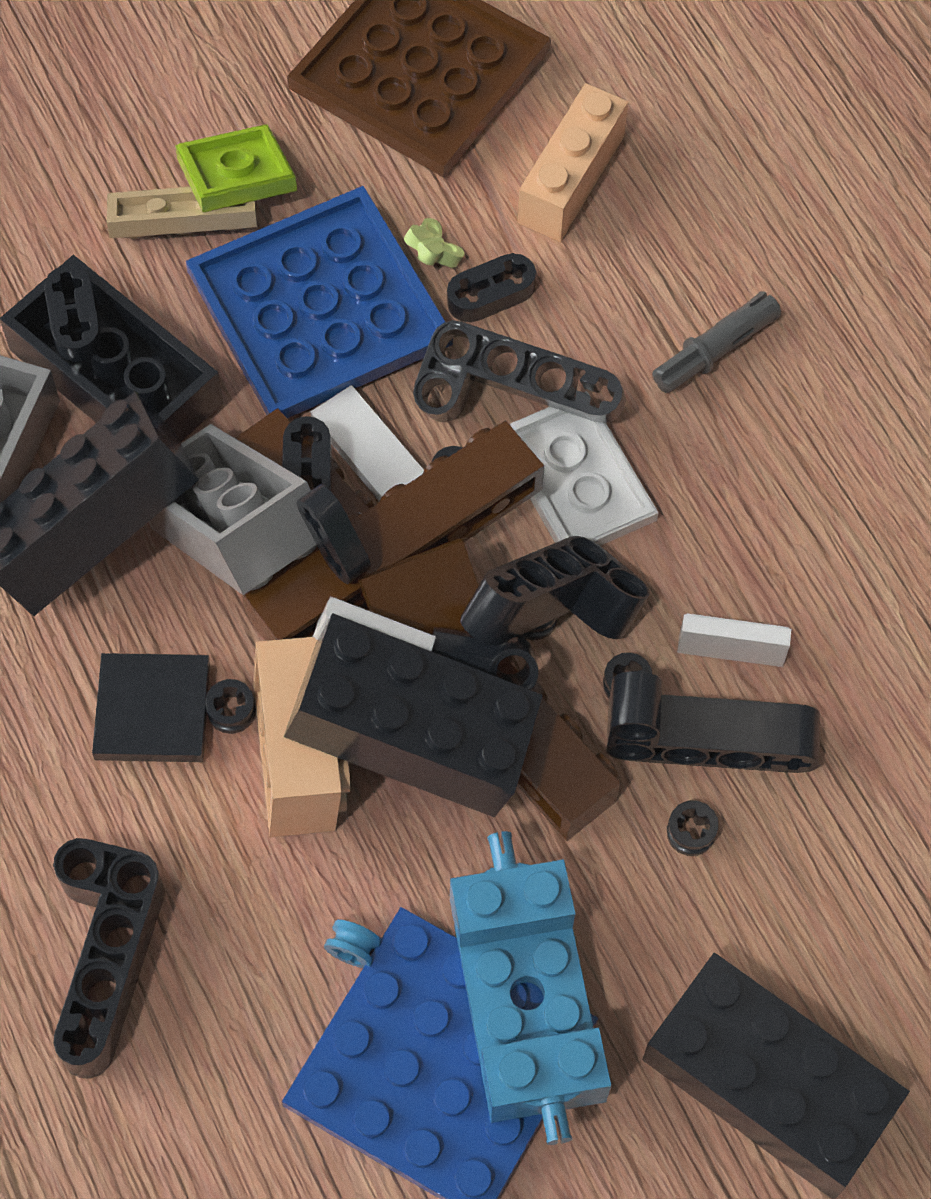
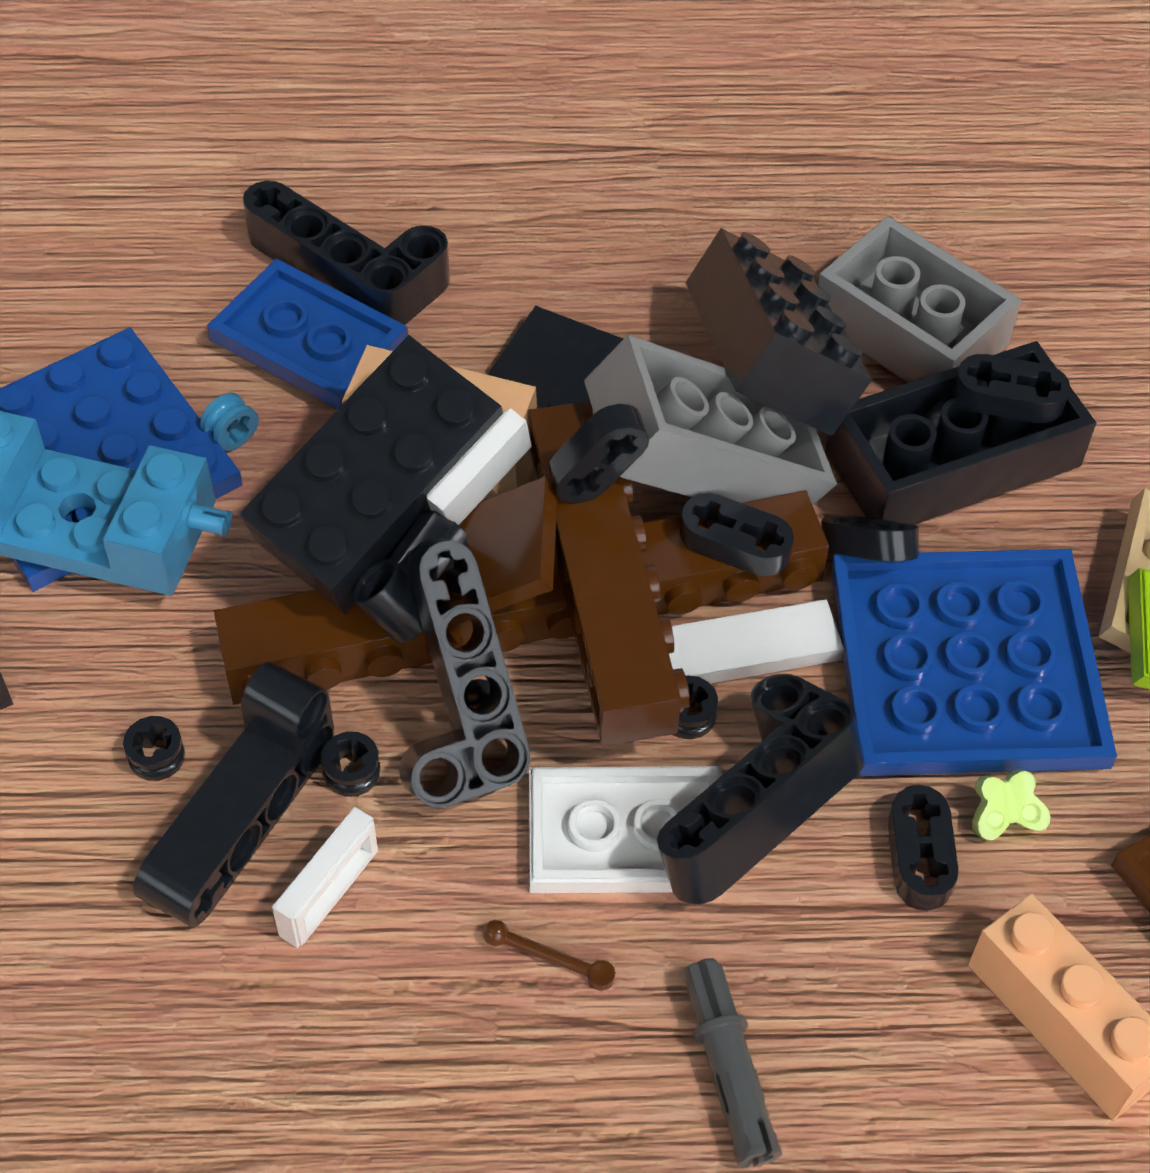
camera: 115 degrees right, 10 degrees down
none -> blue plate [207,258,408,409]
none -> reddish brown hinge [482,919,616,991]
none -> black beam [821,516,919,561]

